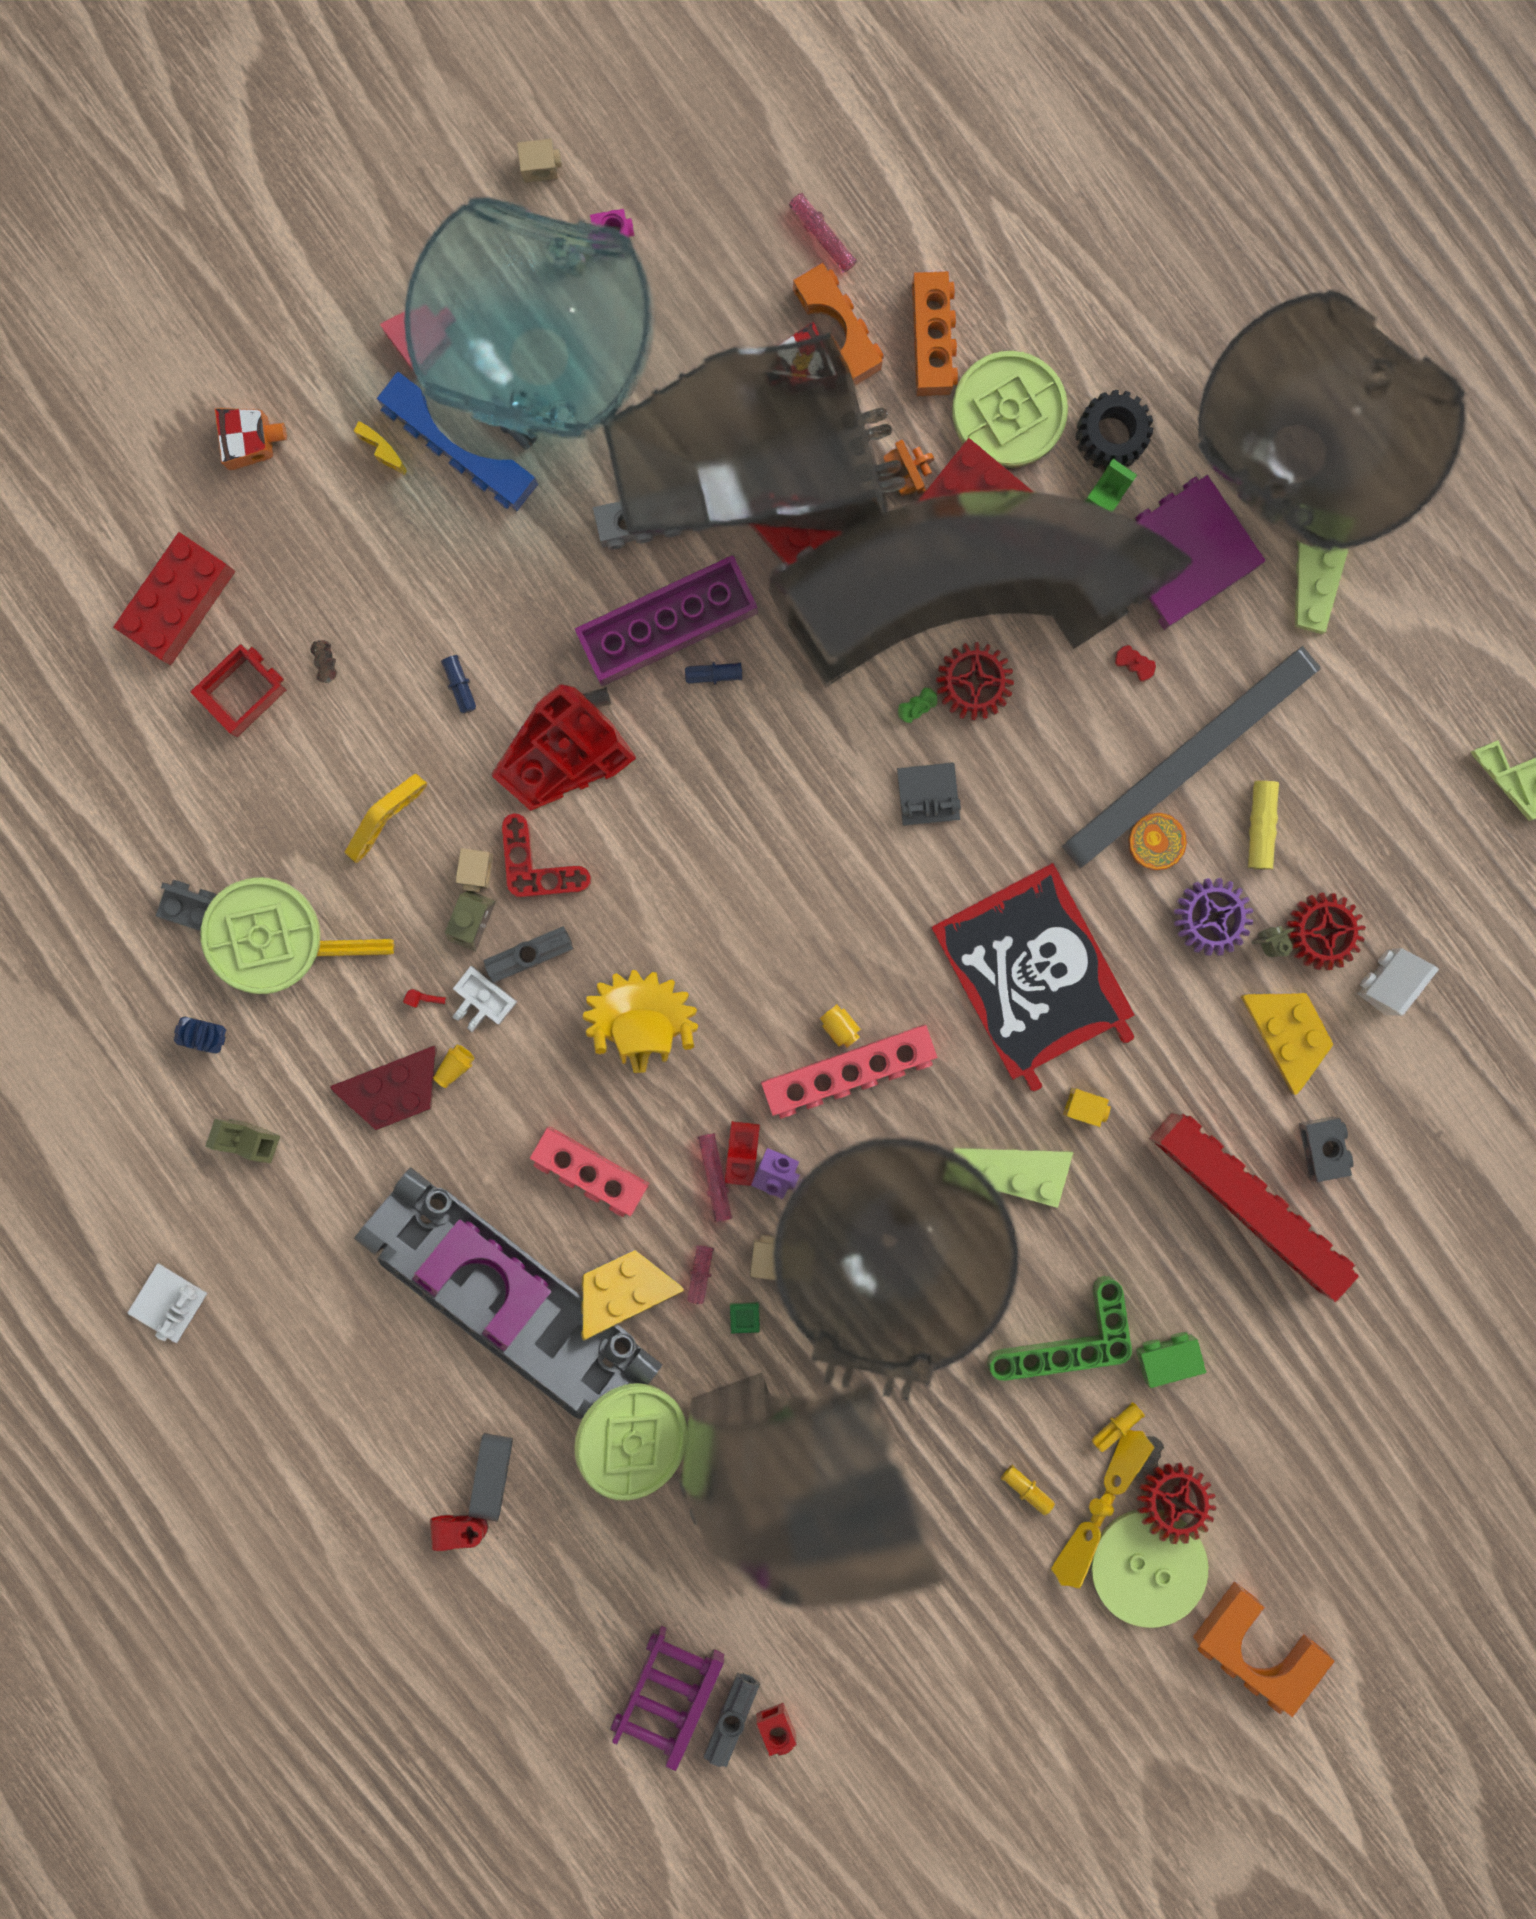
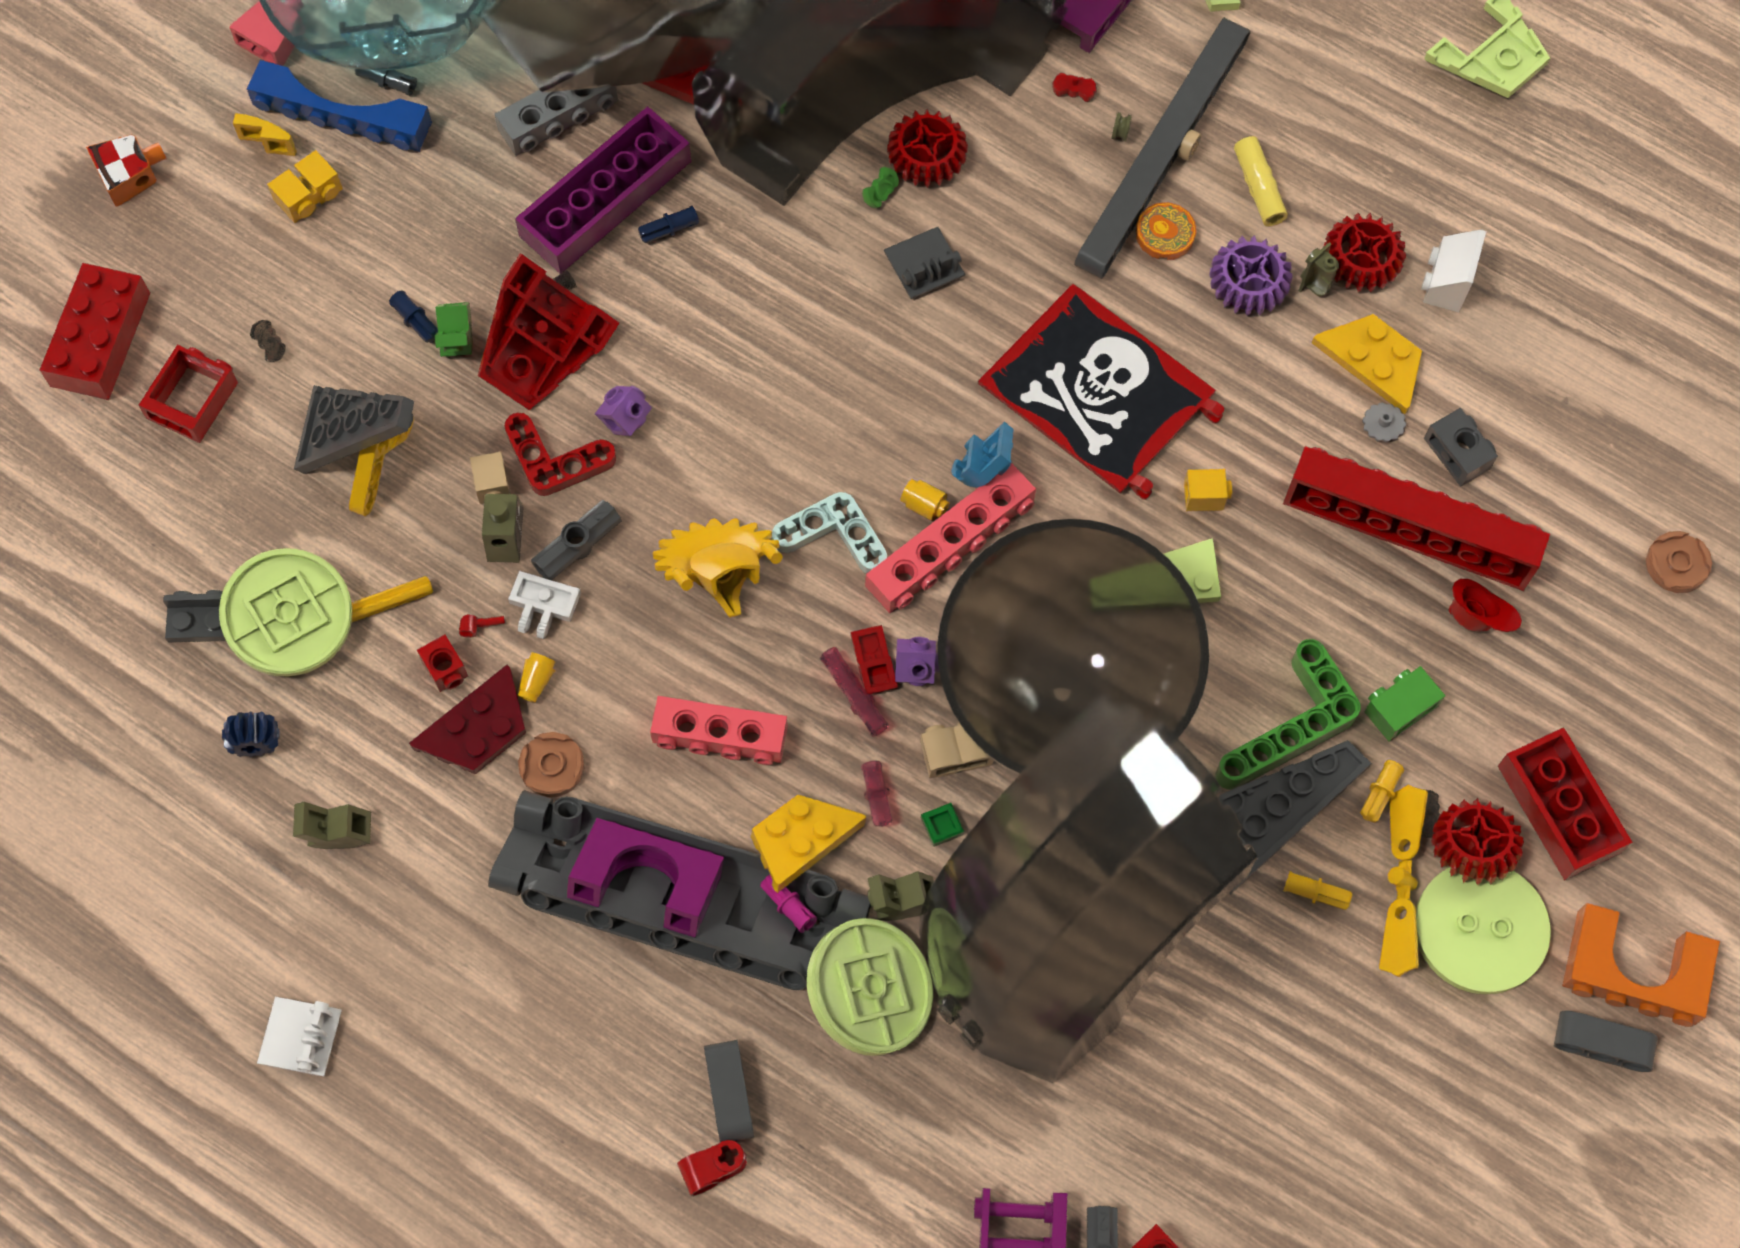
camera: 20 degrees left, 20 degrees down
none -> yellow piece [267,150,343,223]
none -> dark grey wing [294,385,414,474]
none -> red brick [417,634,468,692]
none -> bright green brick [435,302,473,357]
none -> nougat tile [518,732,585,798]
none -> medium lavender brick [595,386,652,436]
none -> dark pink axle [760,875,817,933]
none -> light aqua beam [772,492,887,574]
none -> olive brick [867,871,940,921]
none -> dark azure slope [951,422,1014,487]
none -> olive bush [1112,112,1132,142]
none -> dark grey wing [1160,740,1371,895]
none -> tan tile [1178,129,1202,161]
none -> light grey piece [1362,402,1406,443]
none -> red piece [1448,579,1522,632]
none -> red brick [1498,727,1633,881]
none -> dark grey beam [1554,1011,1658,1072]
none -> nougat tile [1646,531,1712,593]

